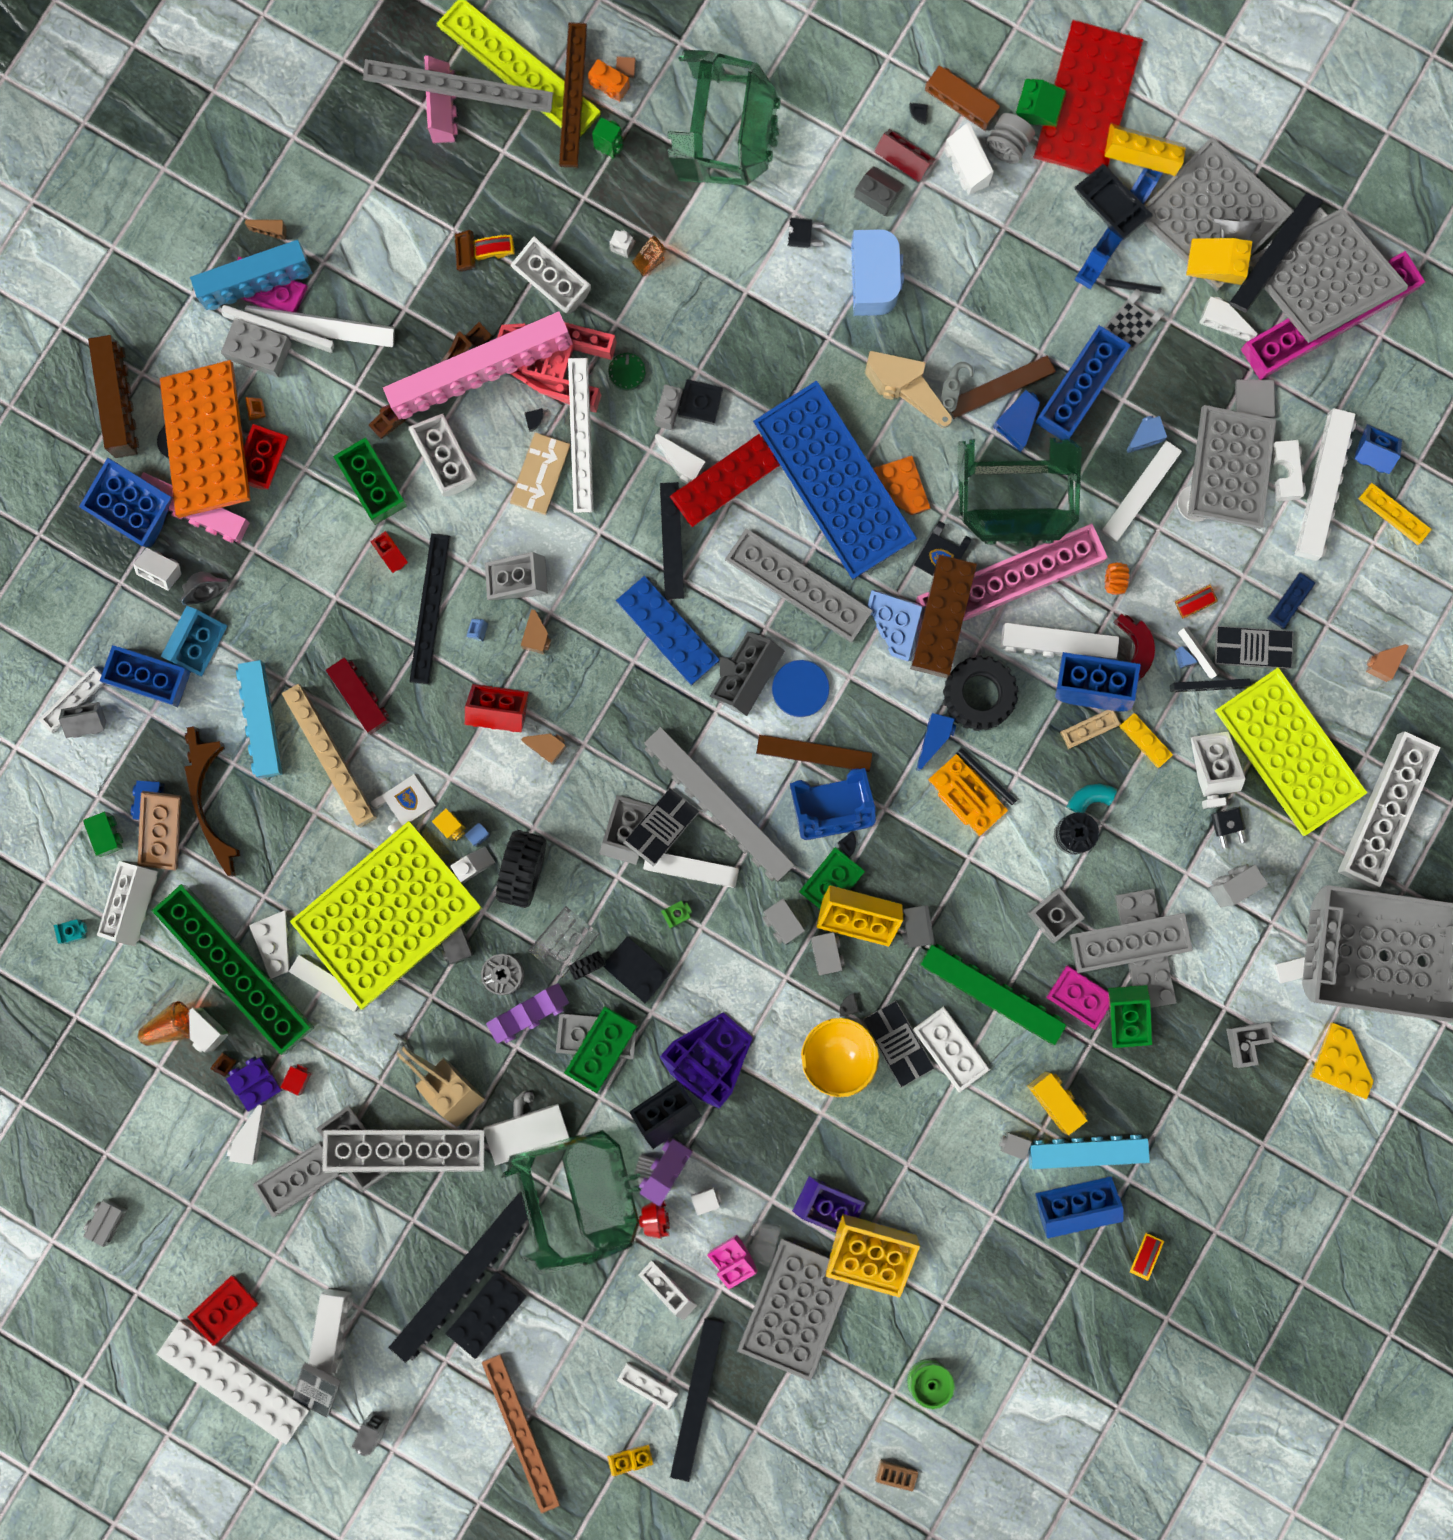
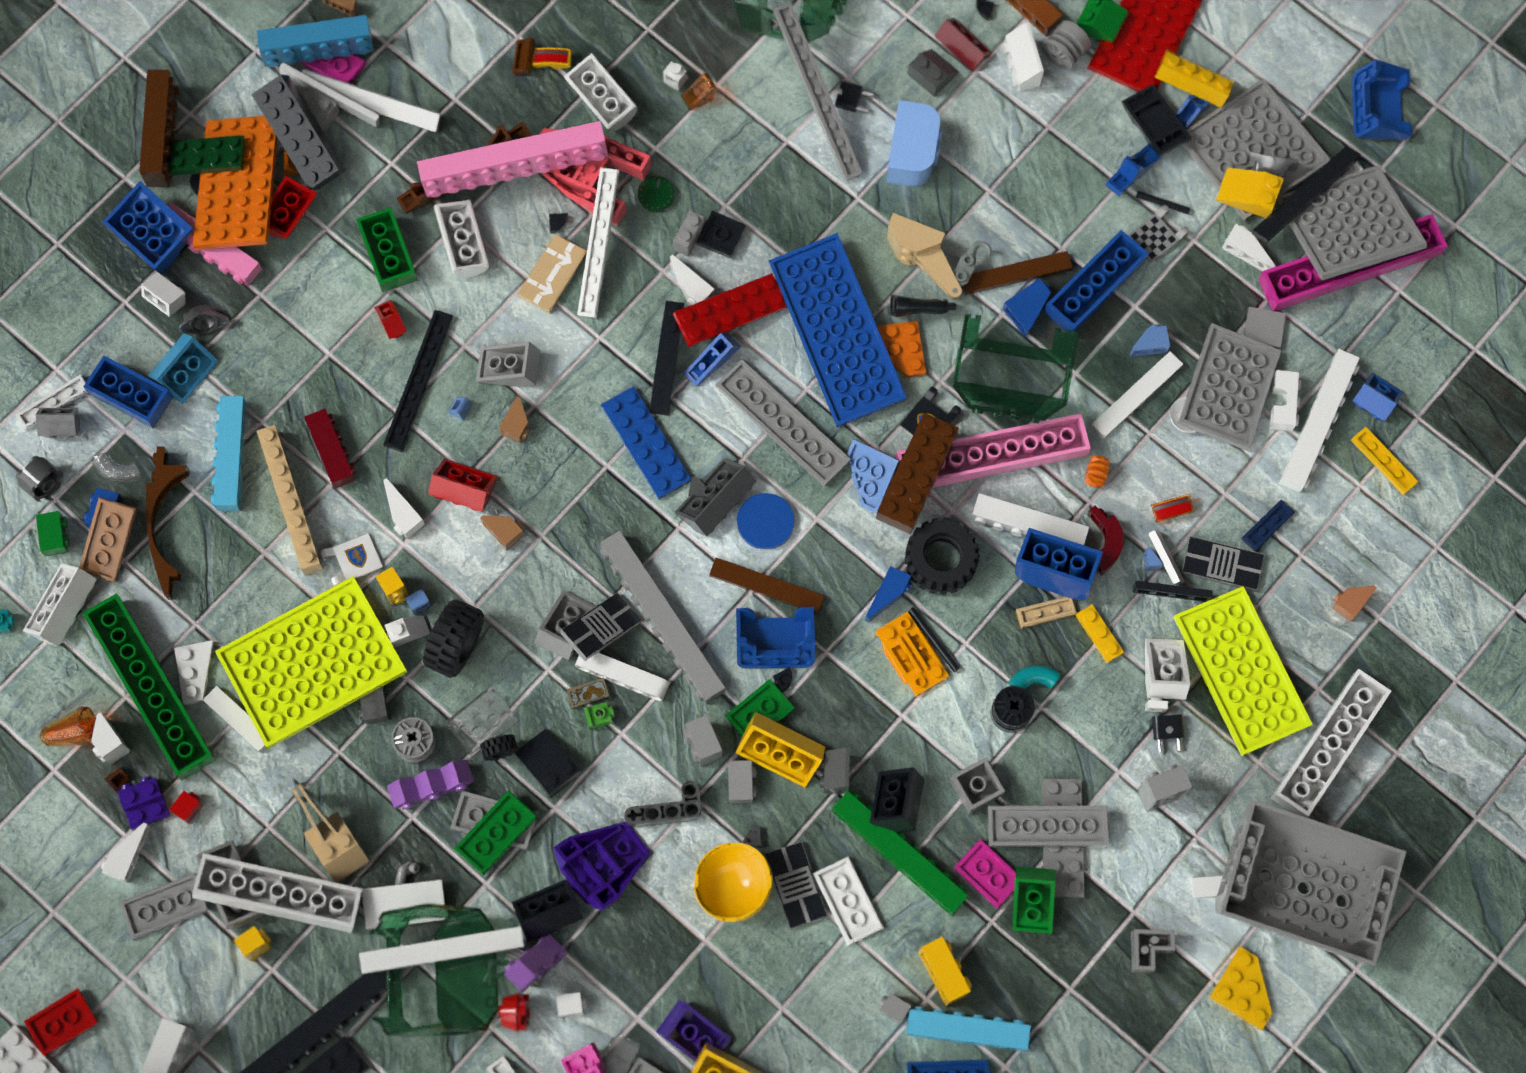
camera: 10 degrees right, 10 degrees down
none -> dark grey brick [16,455,64,502]
none -> clear cylinder [92,453,142,484]
none -> dark green plate [169,135,246,176]
none -> yellow brick [234,926,272,962]
none -> black brick [251,74,347,190]
none -> white tile [359,926,524,974]
none -> white slope [383,478,425,539]
none -> tile [566,678,610,709]
none -> dark grey beam [624,781,701,828]
none -> blue slope [684,333,741,386]
none -> light grey plate [773,2,862,181]
none -> black slope [870,767,924,832]
none -> black piece [890,294,956,317]
none -> blue windscreen [1352,59,1412,140]

